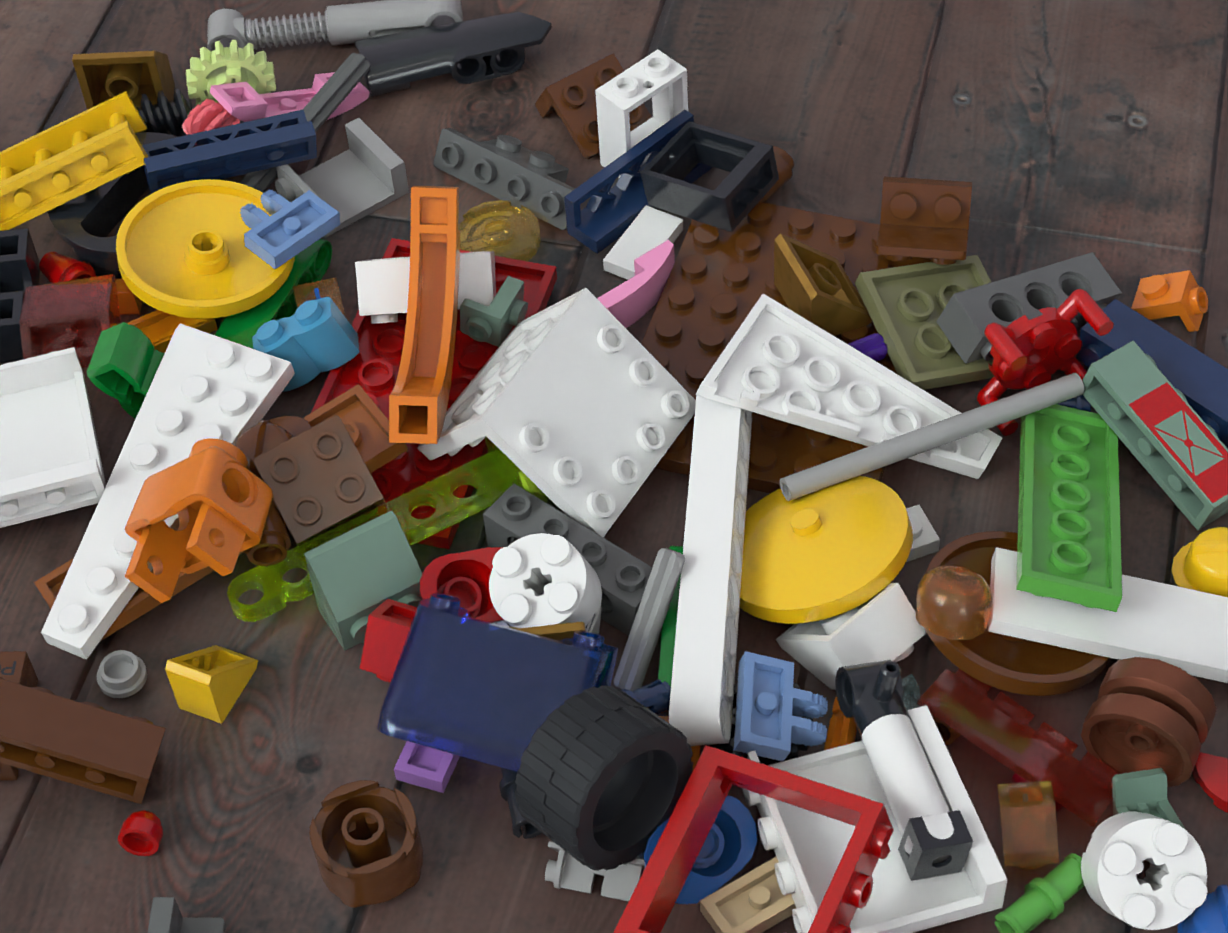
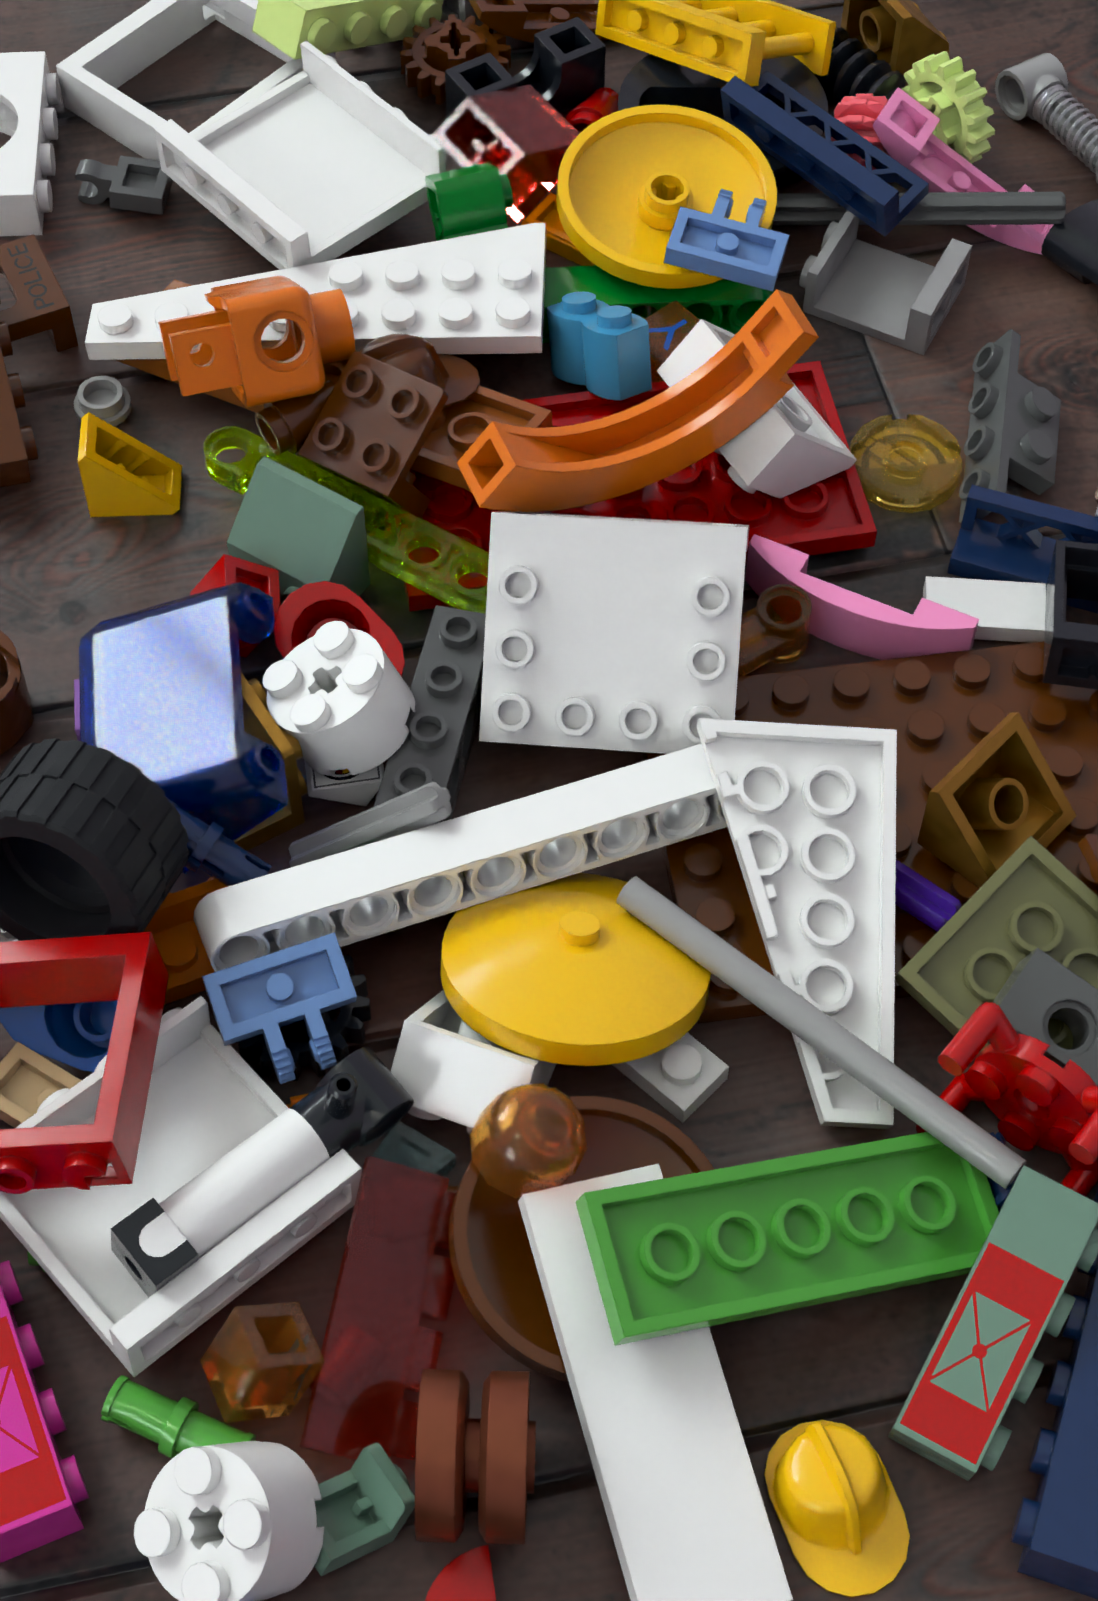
camera: 60 degrees right, 5 degrees up
sand green bracket [460,276,528,347] -> none

